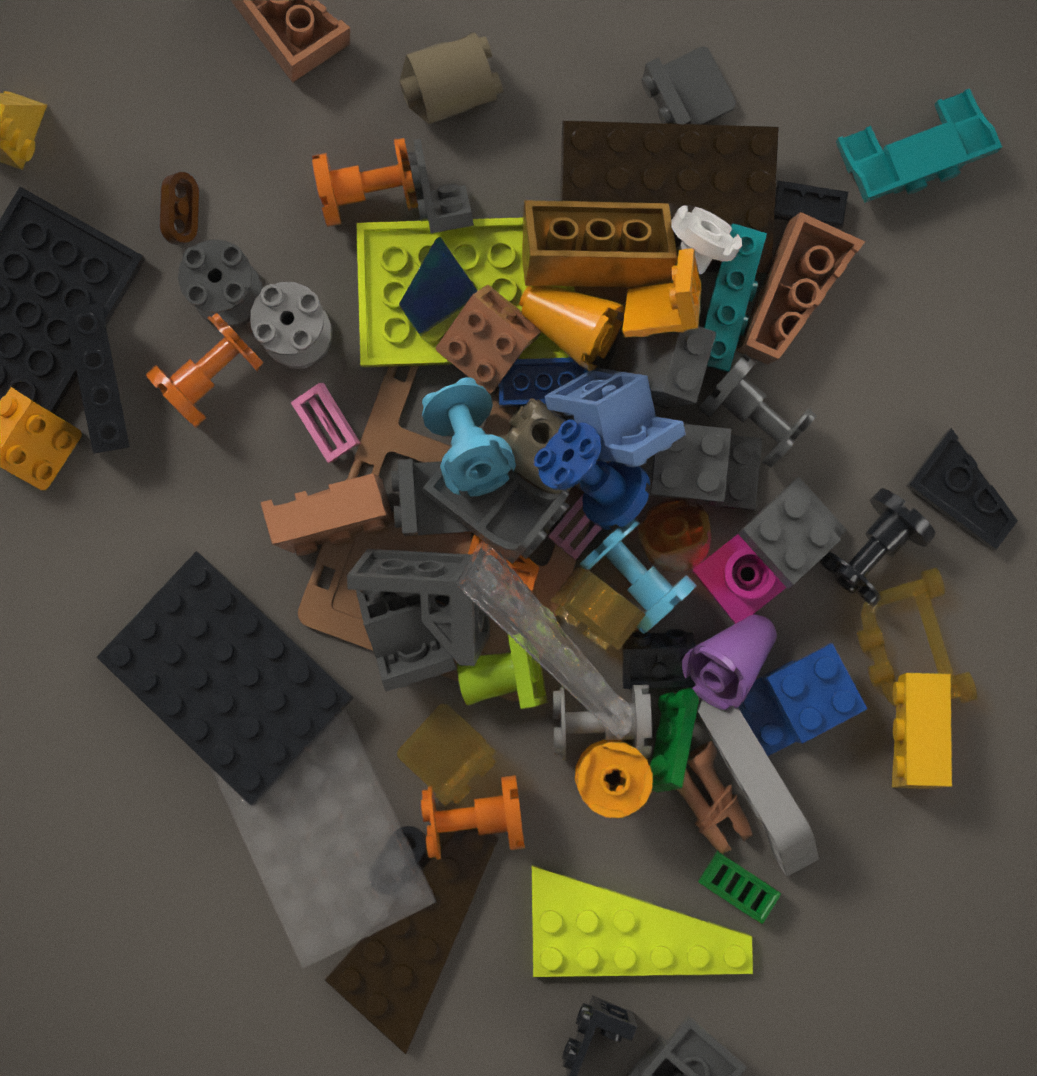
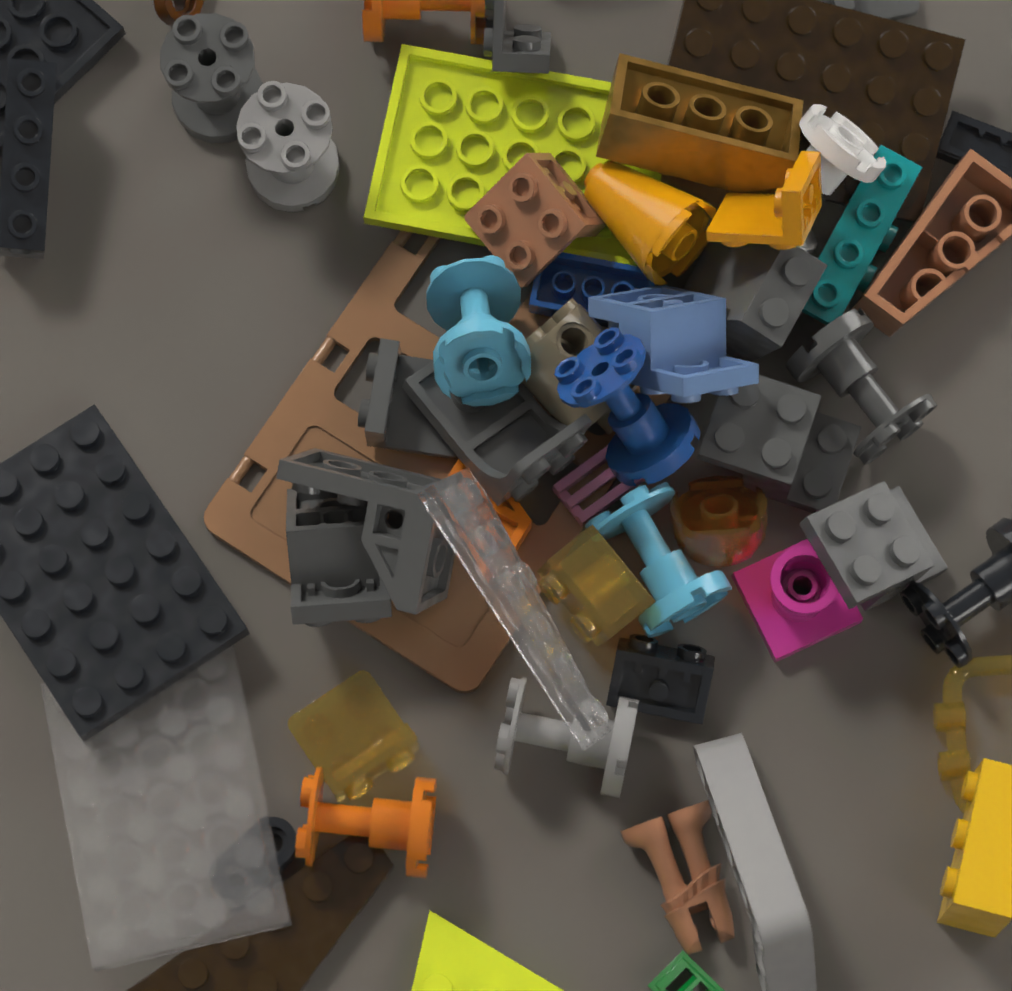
camera: 15 degrees right, 10 degrees down
orange piece [145,313,264,428] -> none
nougat wedge [260,473,394,556] -> none
bright pink tile [291,383,361,463] -> none
clear blue wing [399,237,477,336] -> none
lime plant [457,631,548,709] -> none
light orange piece [575,739,653,818] -> none
green plate [650,688,699,793] -> none
medium lavender cone [682,614,777,710] -> none
blue bracket [738,643,867,756] -> none

